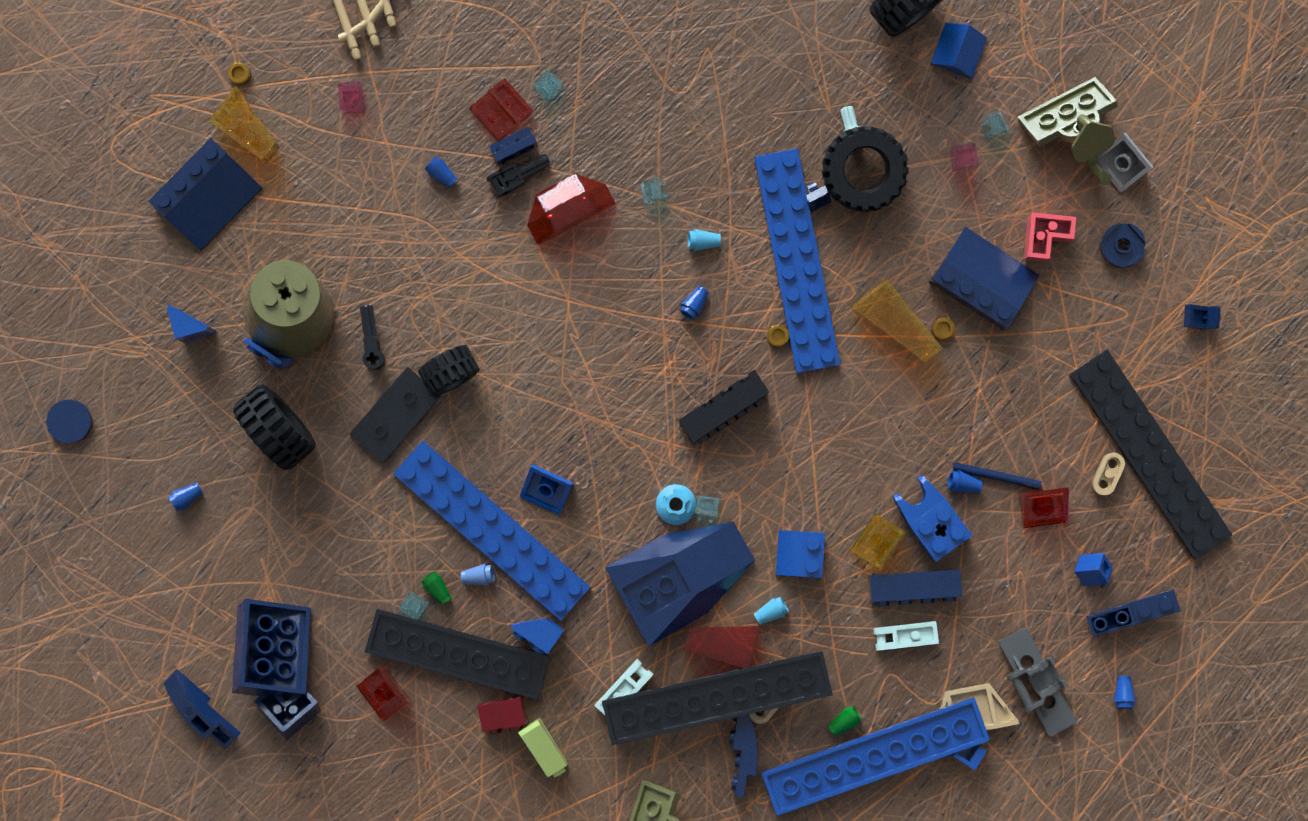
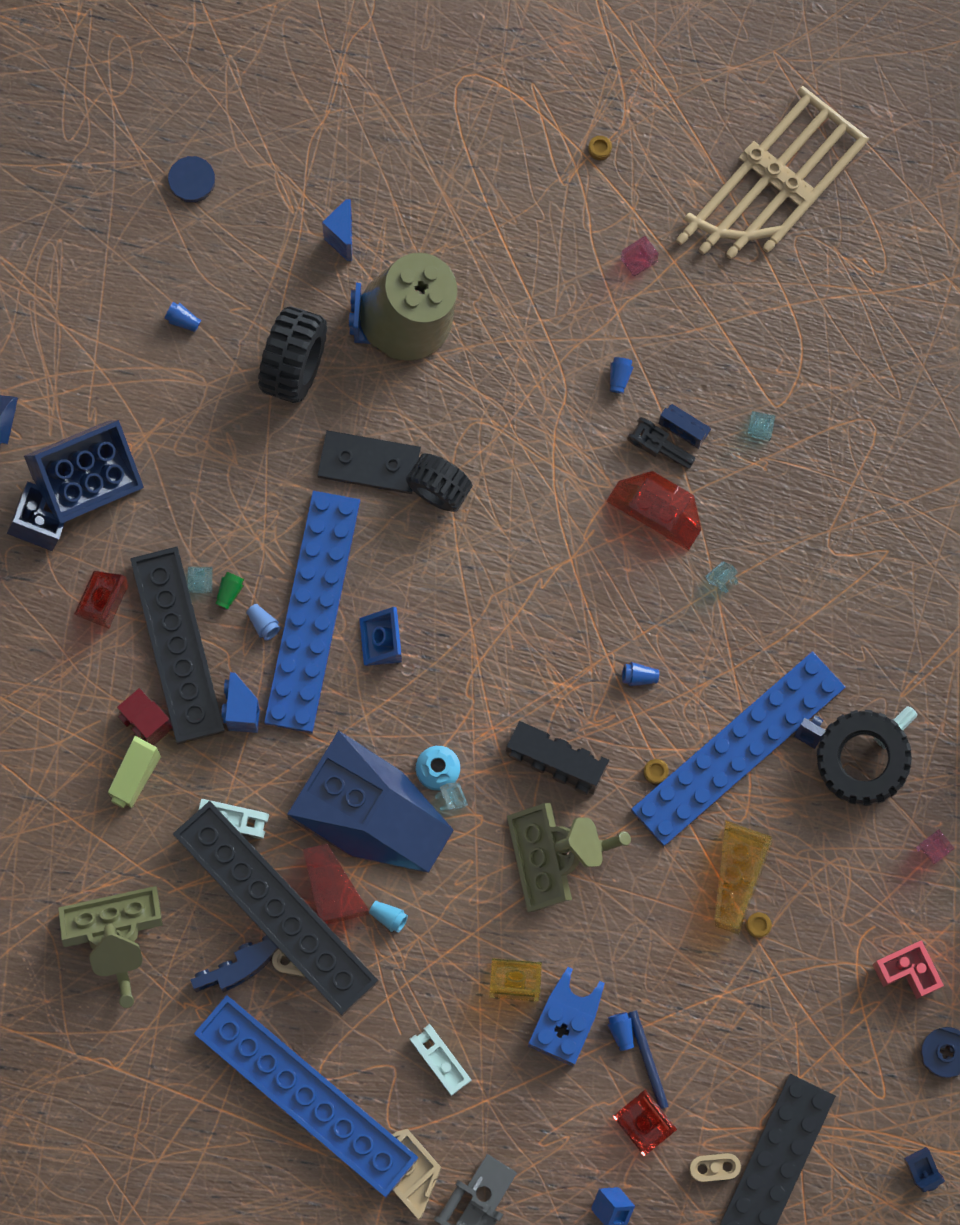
camera: 55 degrees right, 10 degrees down
dark blue slope [148,138,263,251] -> none
clear yellow wedge [209,86,280,165] -> none
black connector [360,305,385,371] -> none
clear red slope [469,78,533,141] -> none
medium azure cone [687,229,721,251] -> none
blue slope [776,530,825,578] -> none
green cone [828,705,863,736] -> none
dark blue brick [868,569,962,606] -> none
dark blue slope [929,227,1040,331] -> none
blue panel [951,745,987,770] -> none
none -> olive plate [507,803,631,912]

